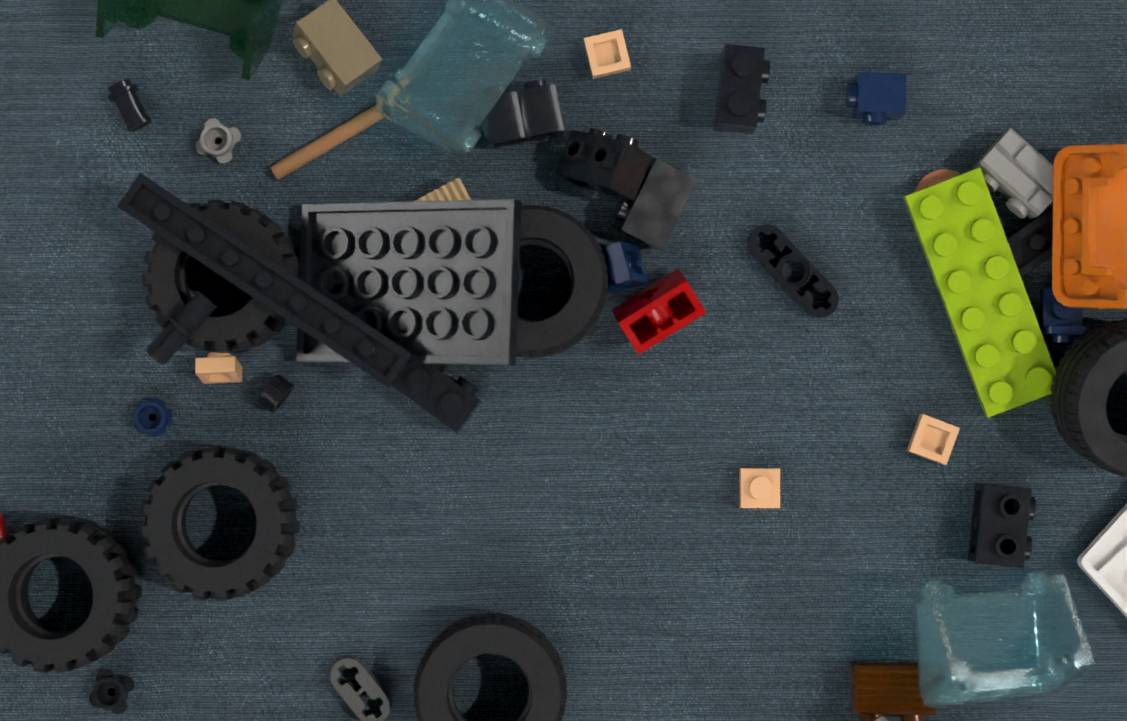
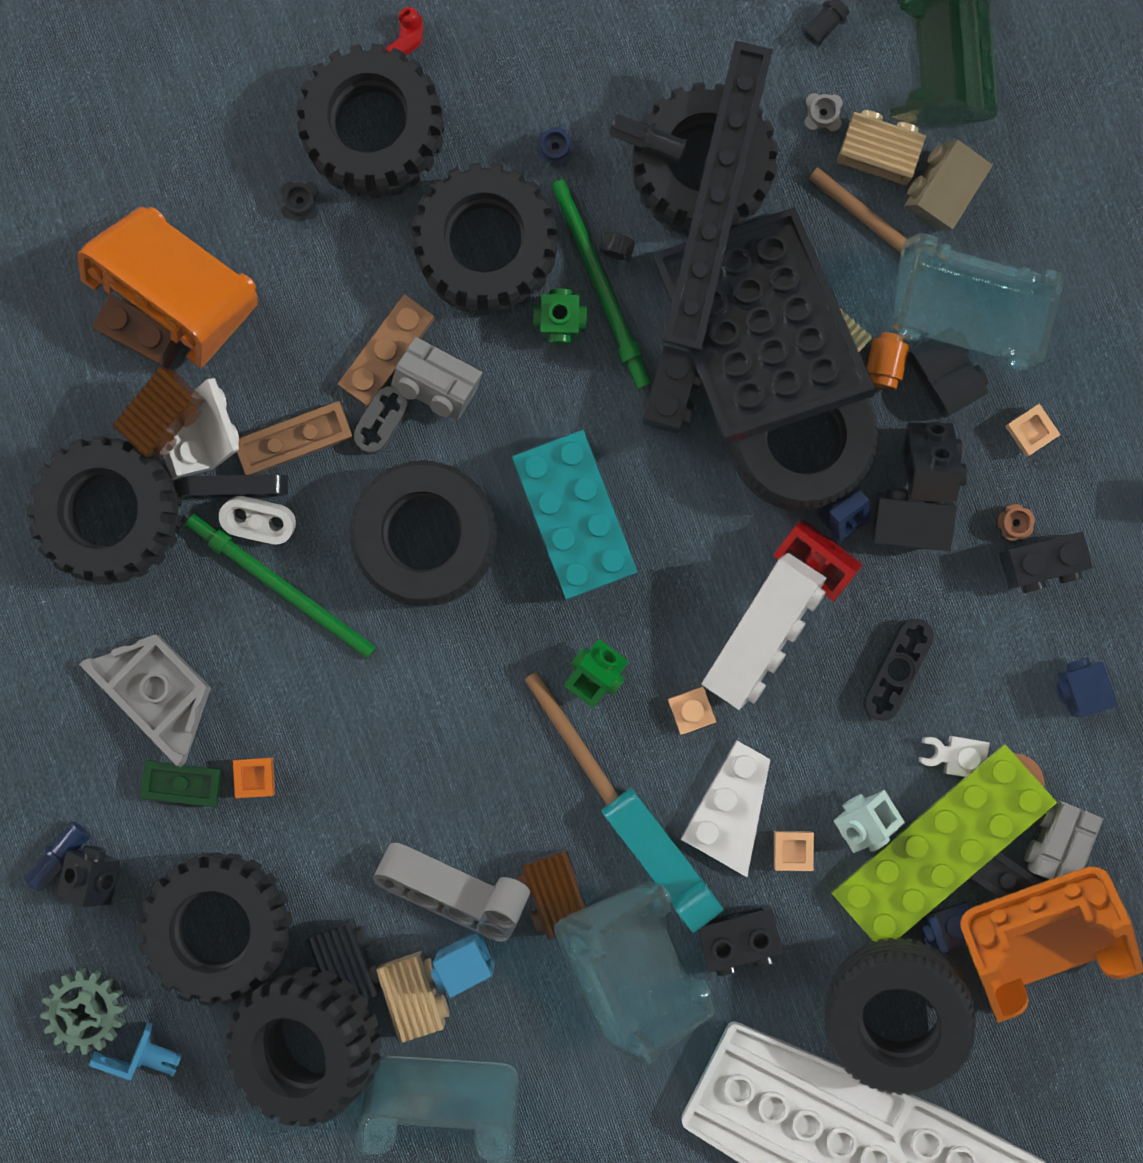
camera: 70 degrees right, 0 degrees up
light nougat plate [195,352,242,384] -> none
none -> medium nougat plate [338,294,436,407]
none -> light grey brick [391,337,483,421]
none -> teal brick [512,430,637,601]
none -> medium nougat bar [524,672,619,805]
none -> green brick [533,288,587,345]
none -> green bar [551,179,651,390]
none -> green brick [563,639,629,709]
none -> teal beam [601,787,724,934]
none -> white wing [681,740,770,877]
none -> white brick [701,553,827,710]
none -> light aqua brick [834,790,905,853]
none -> tan brick [836,110,926,185]
none -> orange brick [866,332,910,390]
none -> white plate [918,736,990,777]
none -> nougat plate [997,504,1035,541]

